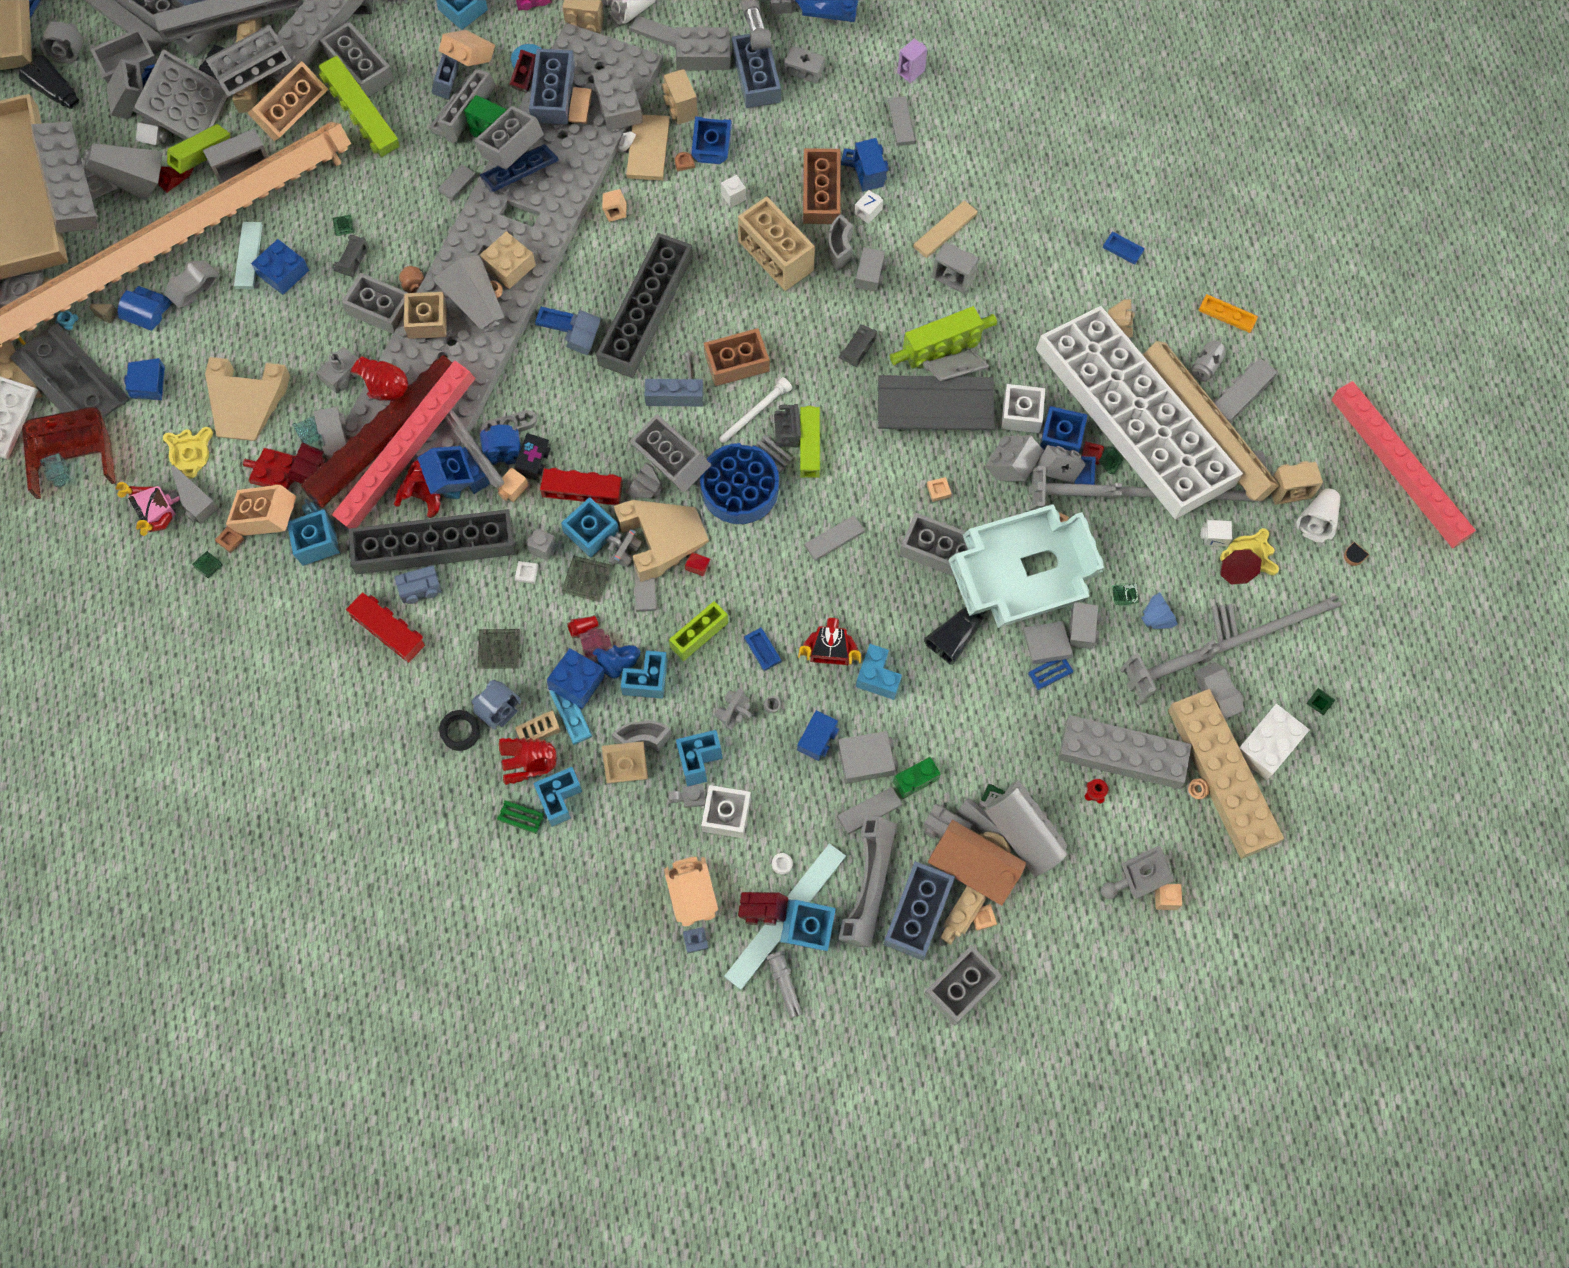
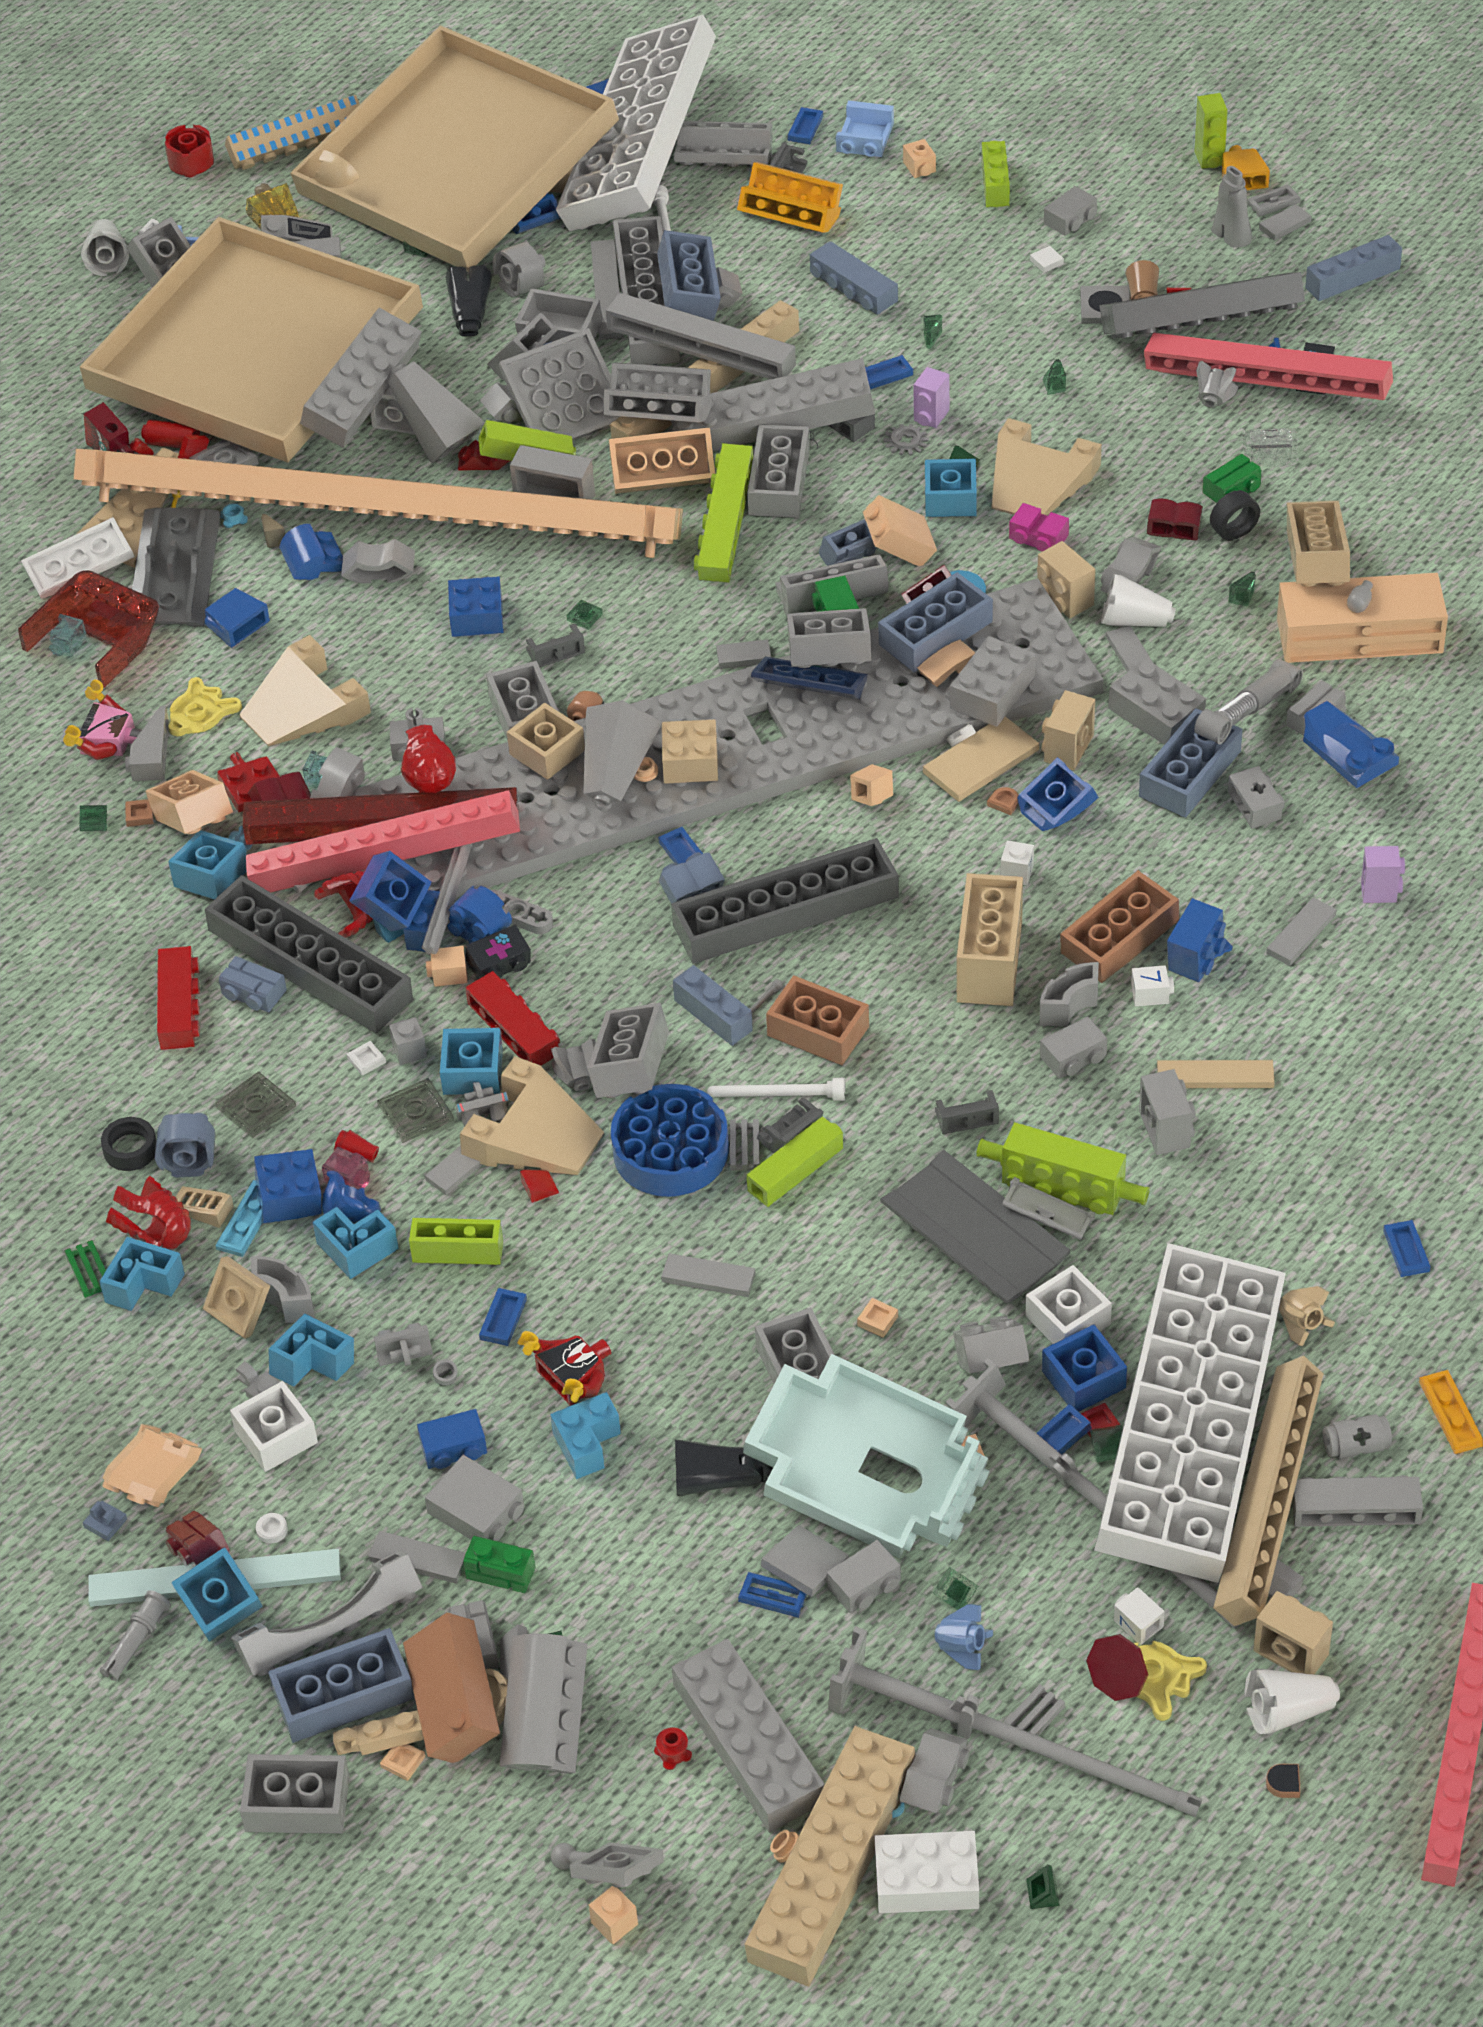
camera: 50 degrees right, 20 degrees down
light aqua tile [234,222,263,289] -> none
light grey brick [1036,445,1086,483] -> none

